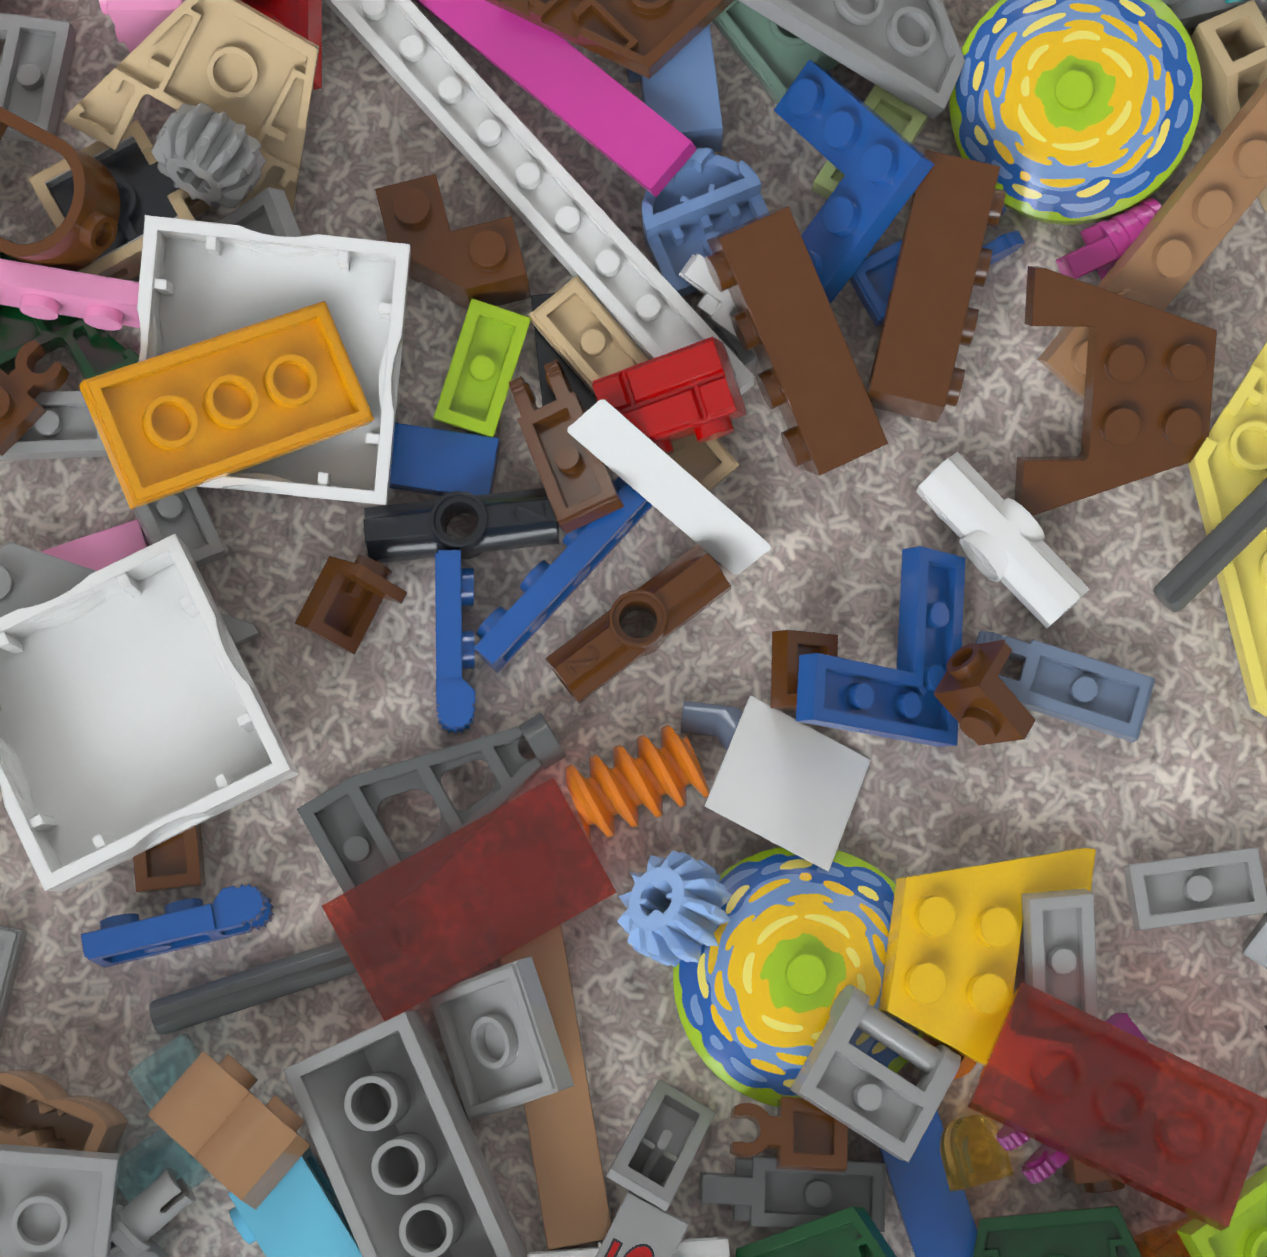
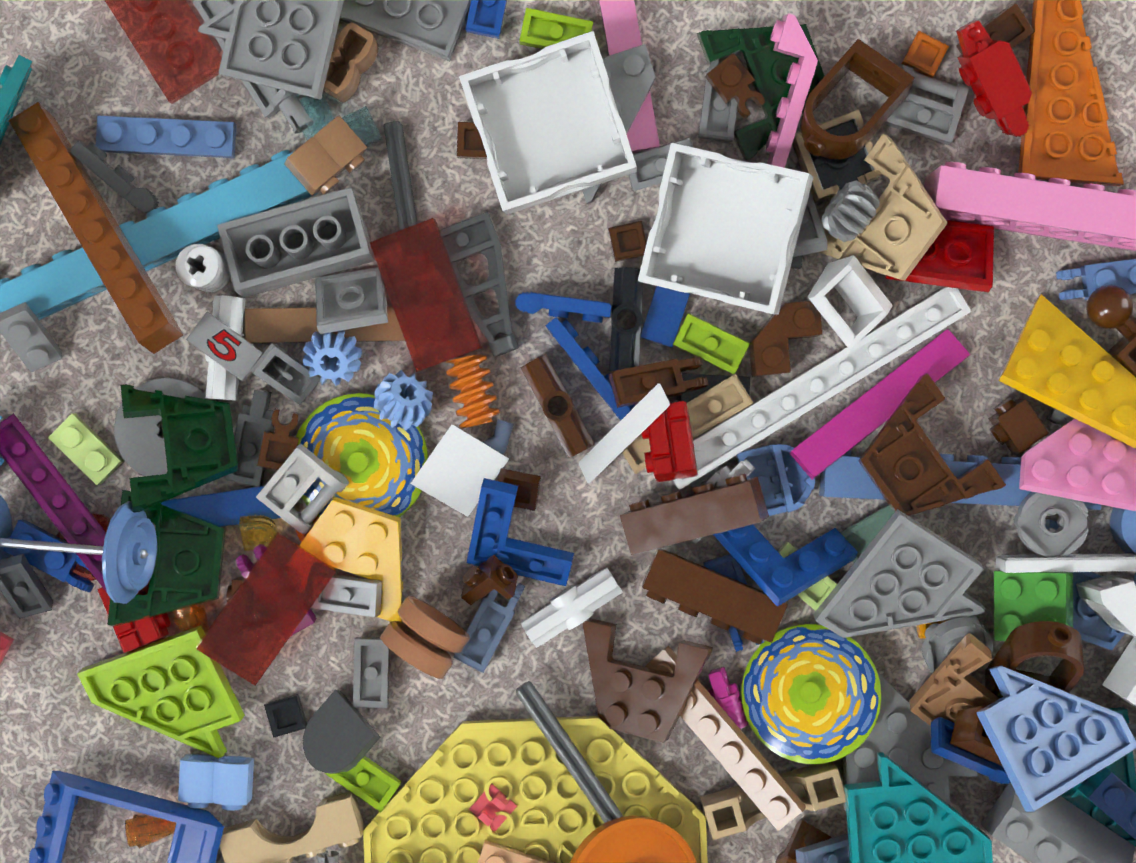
camera: 90 degrees right, 10 degrees up
light orange tile [79,301,375,510] -> none
blue hinge [81,884,274,968] -> none
reddish brown bracket [295,554,407,655] -> none
none -> light blue gear [303,330,362,386]
none -> nougat wheel [380,595,470,679]
none -> reddish brown tile [608,221,647,262]
none -> white tile [808,255,893,348]

